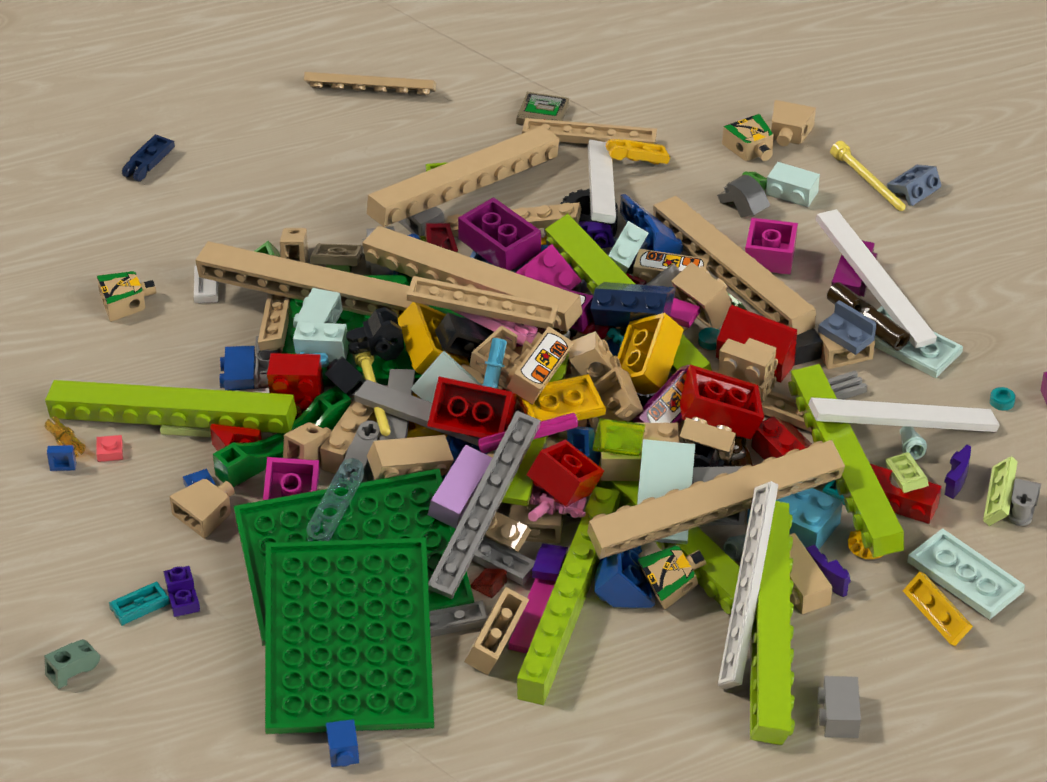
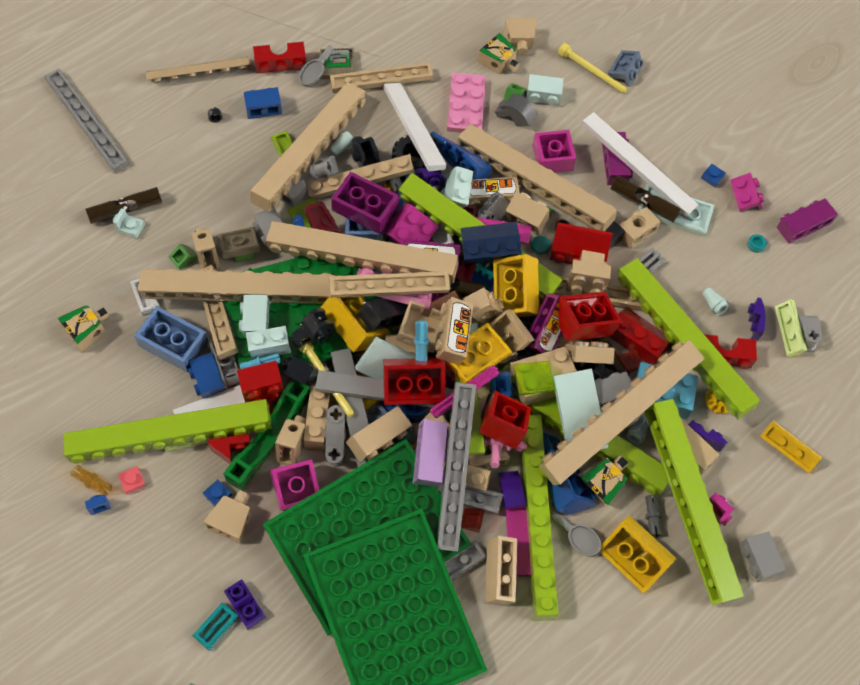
camera: 25 degrees left, 20 degrees up
dark blue hinge [122,134,175,182] -> none
clear light blue beam [307,458,364,541] -> none
yellow hinge [605,138,670,164] -> none
white tile [718,481,779,689] -> none
white tile [808,398,1000,432] -> none
sand blue bracket [818,300,876,355] -> none
yellowish green tile [885,452,929,493] -> none
light aqua plate [907,528,1025,620] -> none
none -> light grey tile [44,68,130,173]
none -> dark brown piece [85,187,162,224]
none -> light aqua bracket [113,208,145,239]
none -> medium blue brick [134,306,208,372]
none -> black hinge [208,107,222,123]
none -> blue brick [244,87,282,119]
none -> red arch [253,41,306,74]
none -> light grey piece [299,45,334,86]
none -> light grey piece [310,156,339,179]
none -> light aqua cone [329,131,354,157]
none -> black hinge [352,136,380,168]
none -> bright pink plate [447,73,486,133]
none -> light grey piece [551,511,601,556]
none -> yellow slope [600,515,677,594]
none -> dark grey pin [645,495,662,538]
none -> blue plate [701,163,726,187]
none -> dark pink bracket [709,492,734,526]
none -> dark pink bracket [730,172,765,212]

